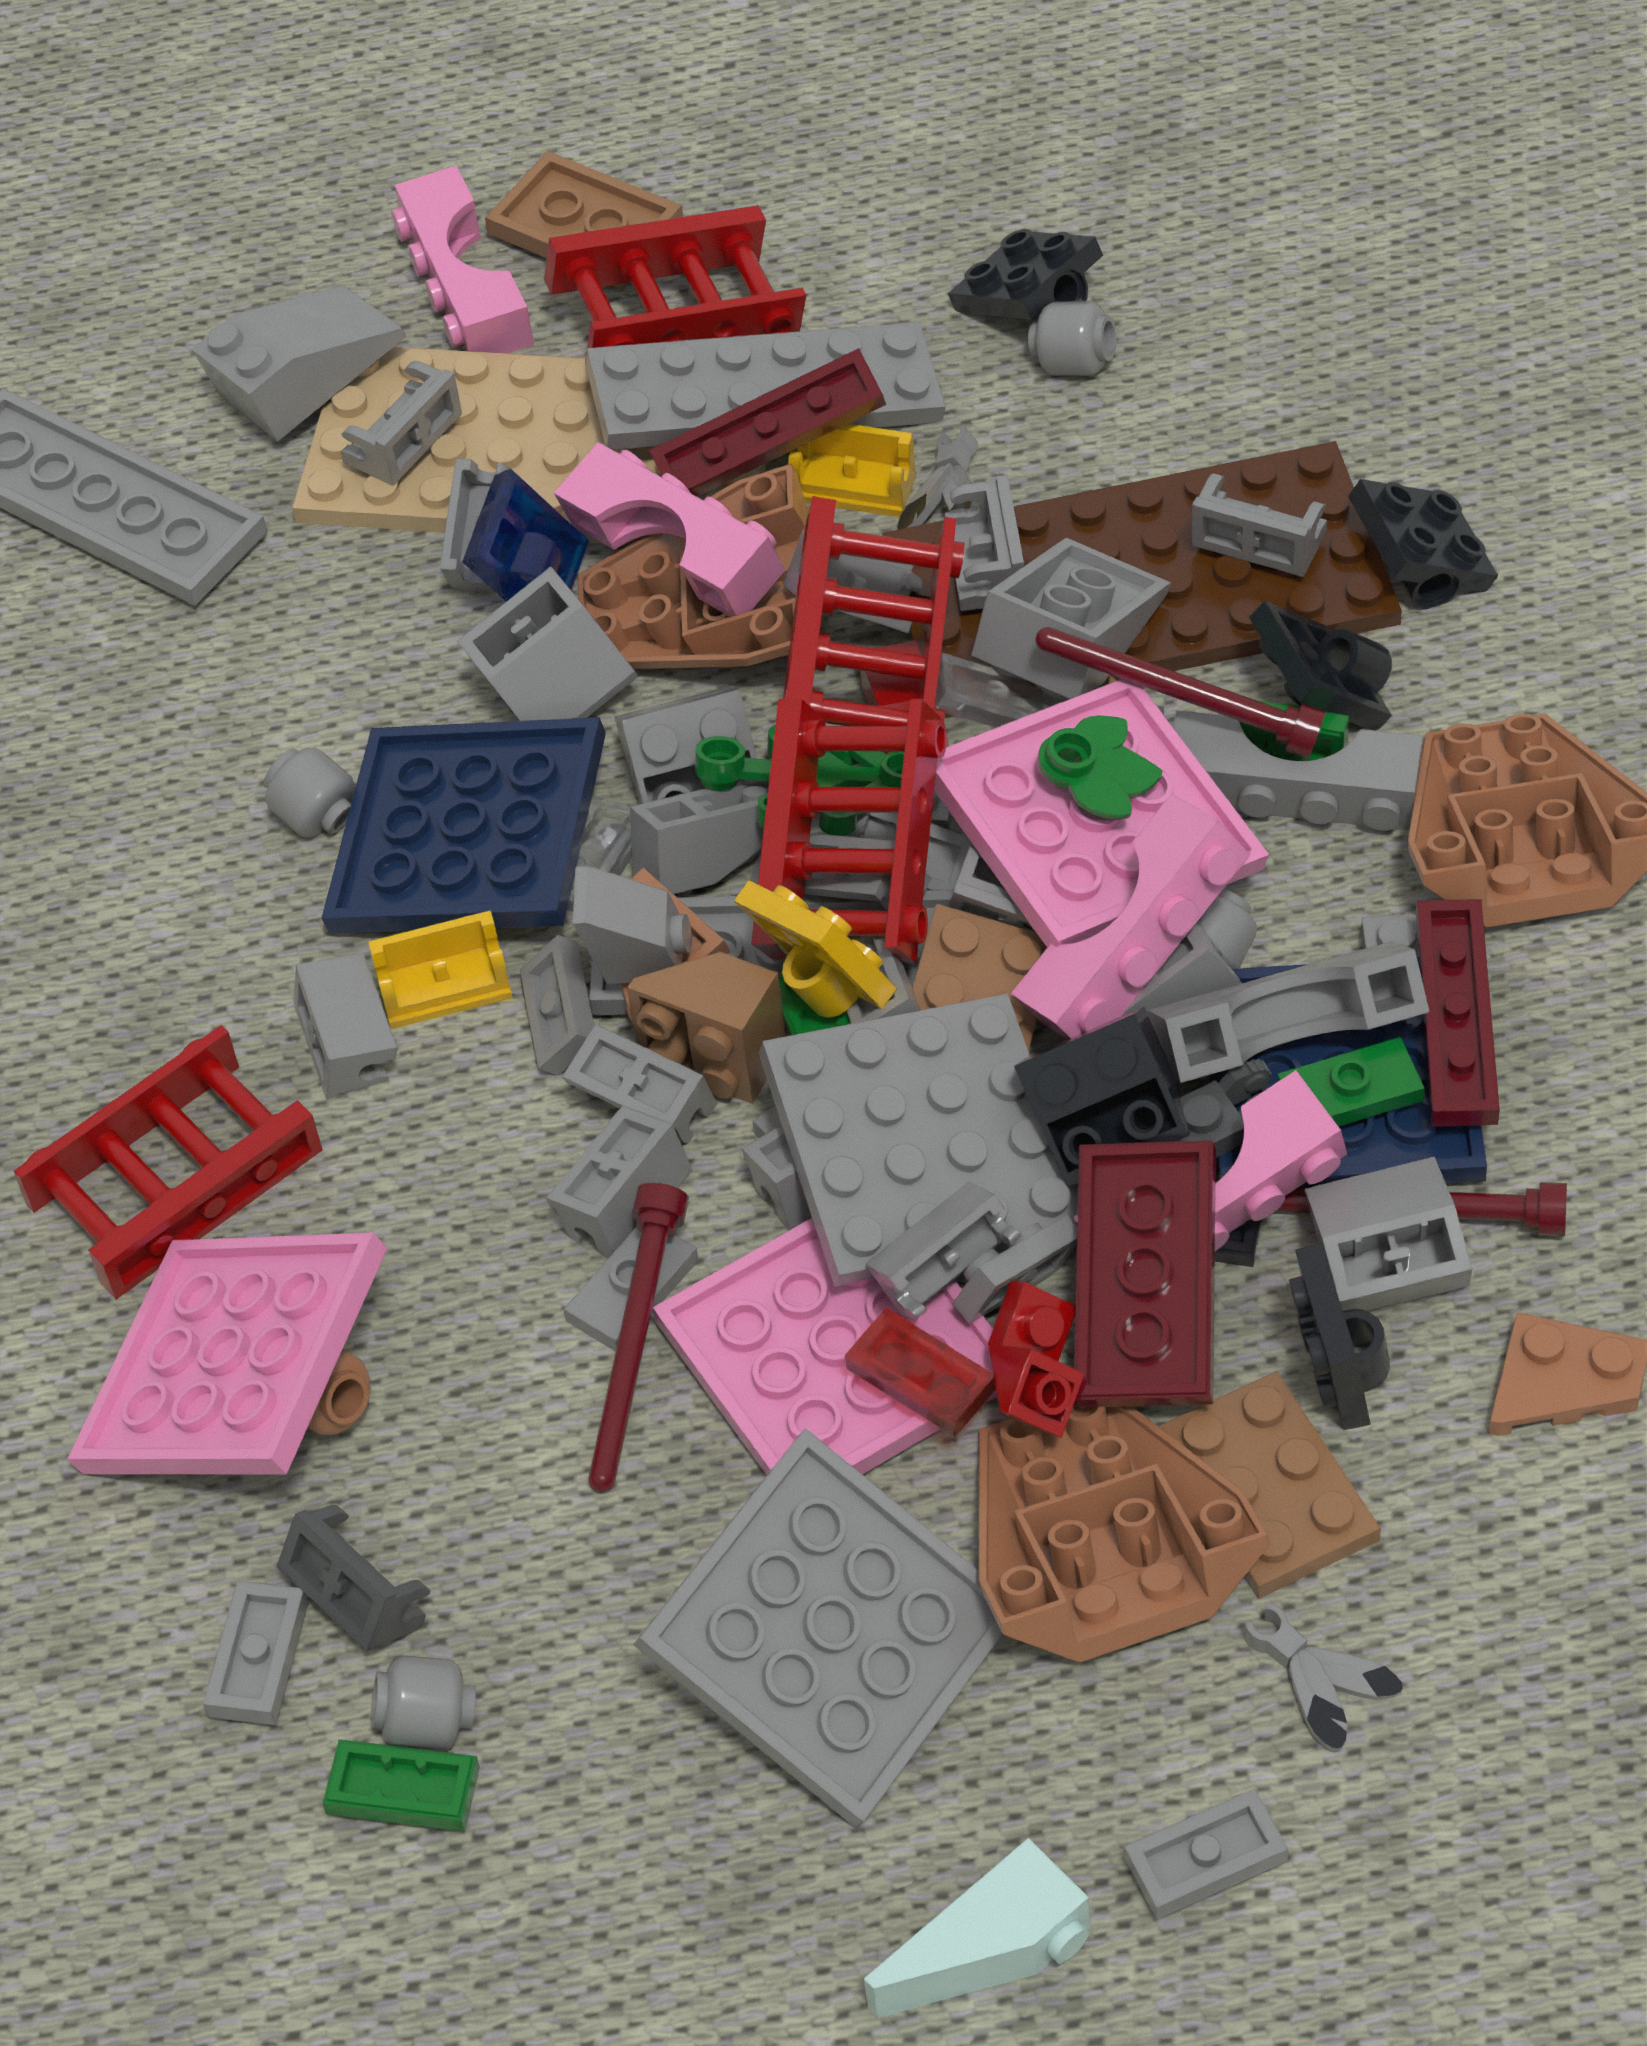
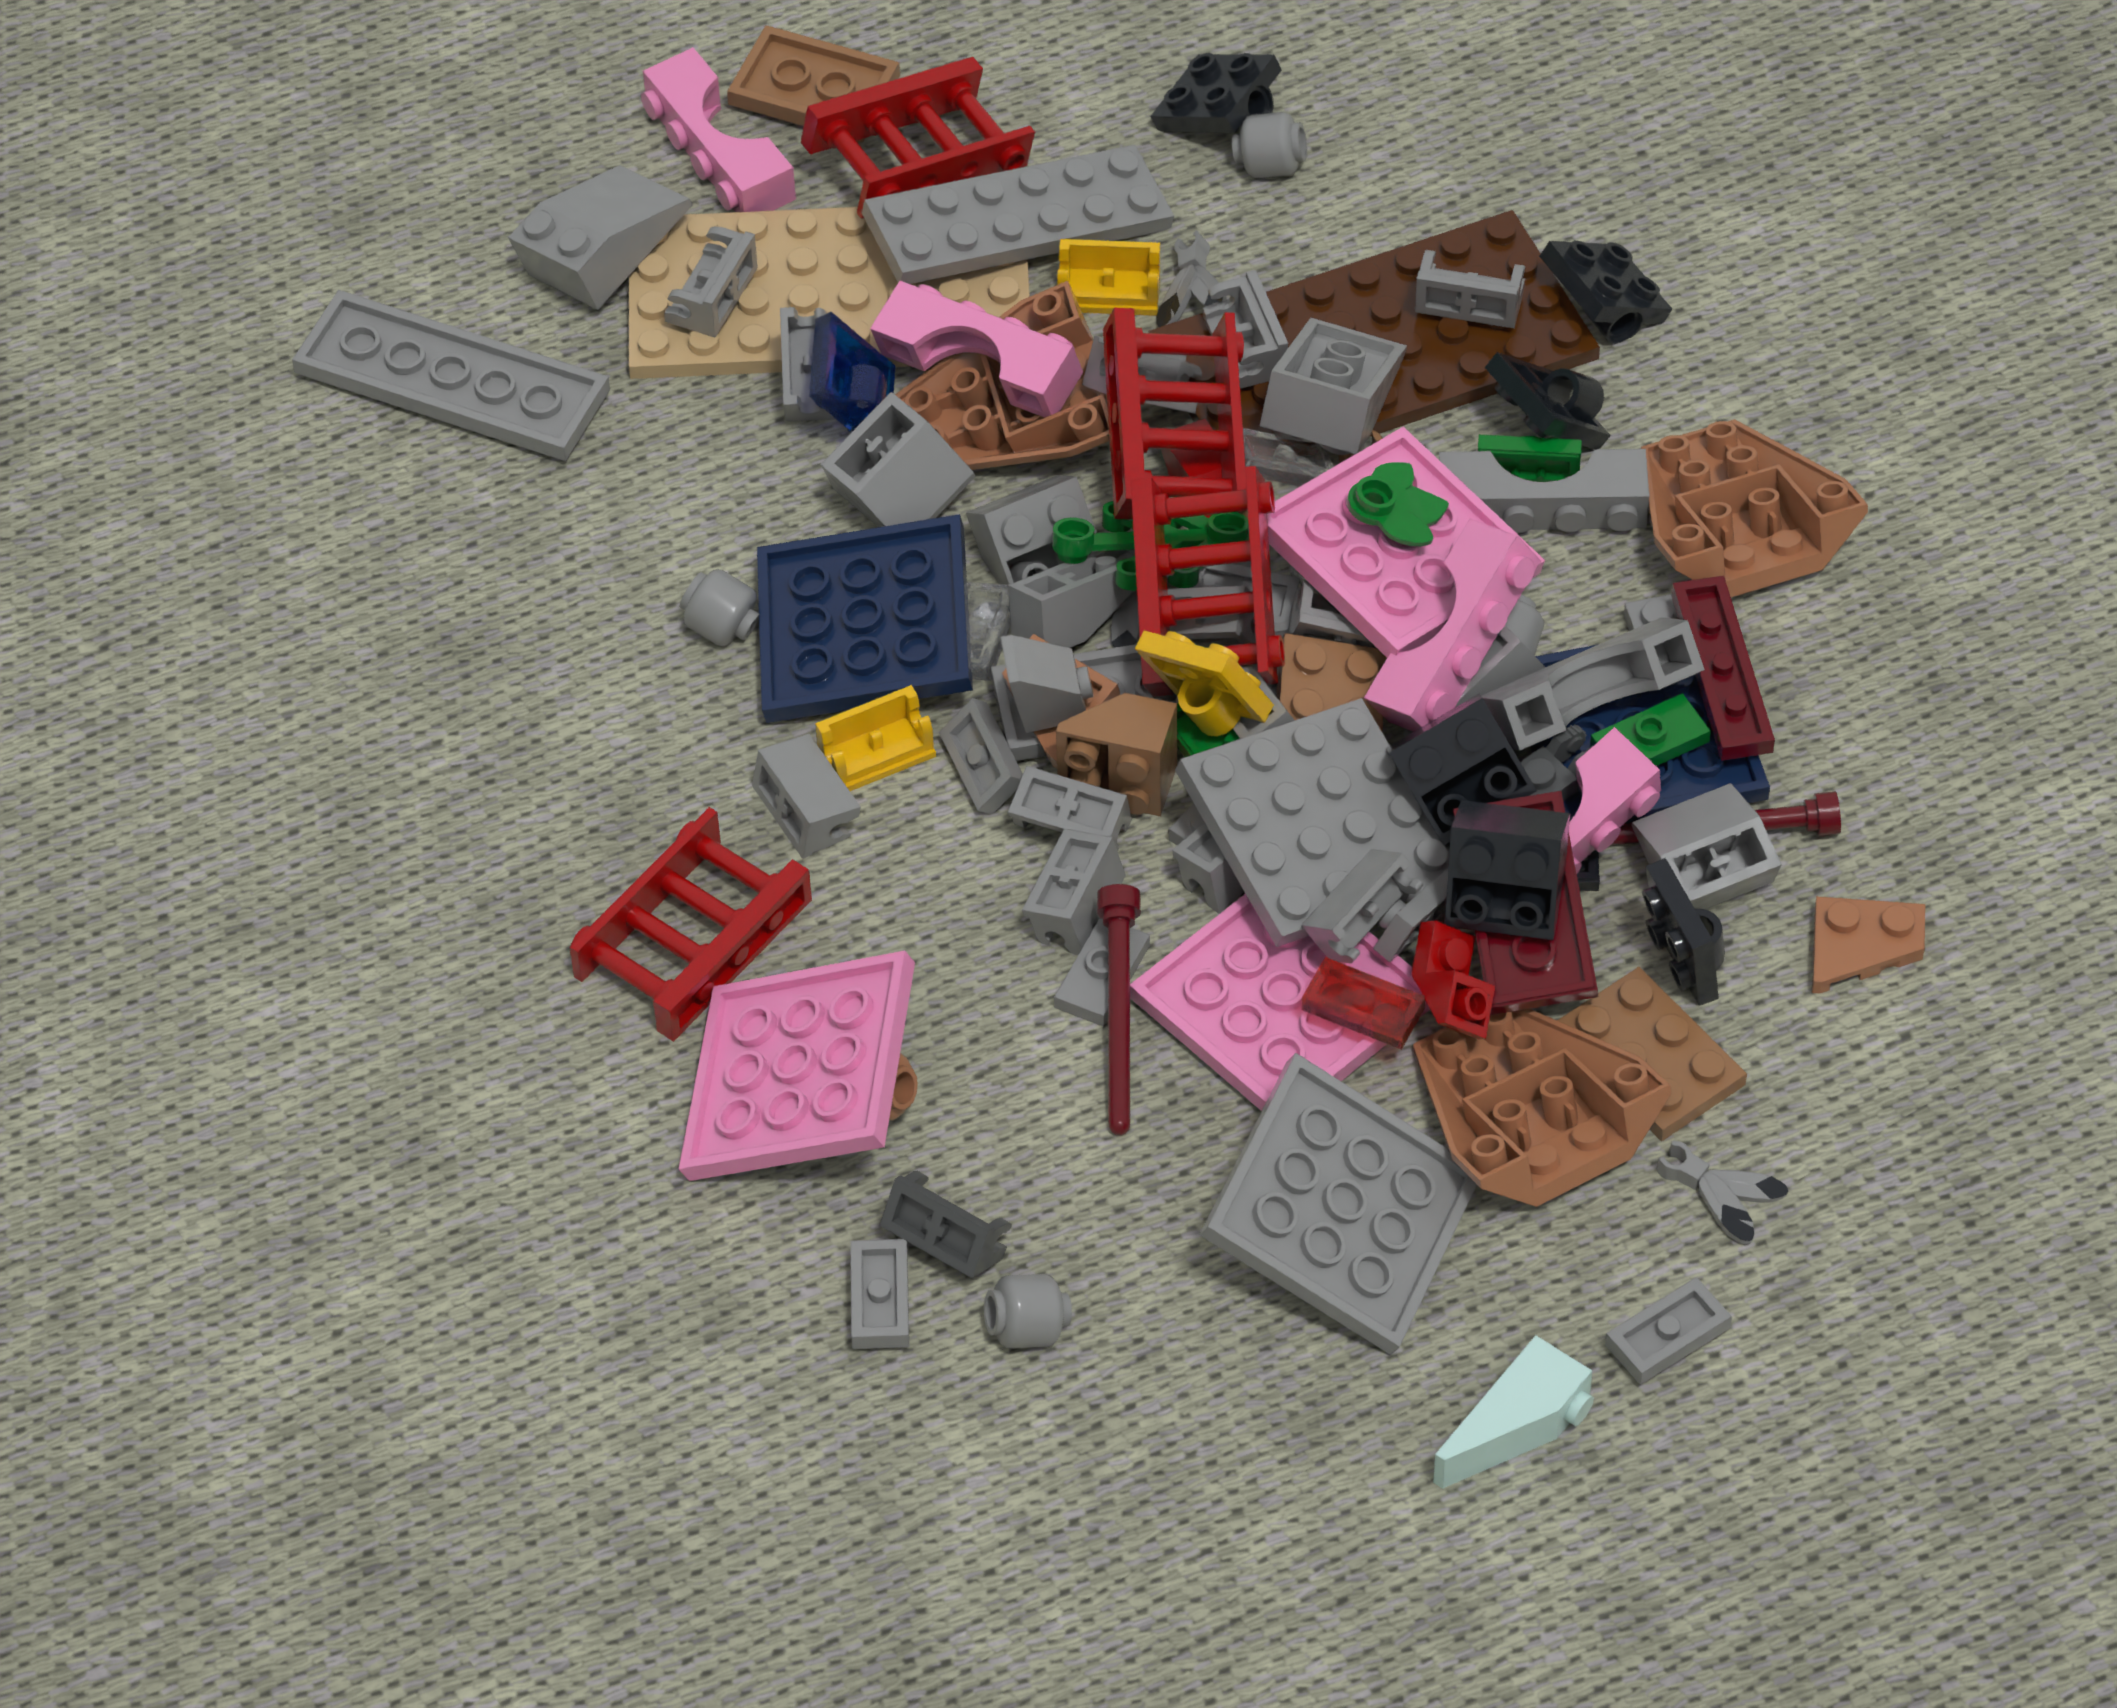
camera: 15 degrees left, 0 degrees up
green plate [322,1739,480,1832] -> none
dark red plate [649,348,886,497] -> none
dark red piece [1035,627,1326,759] -> none
none -> black slope [1444,800,1570,940]

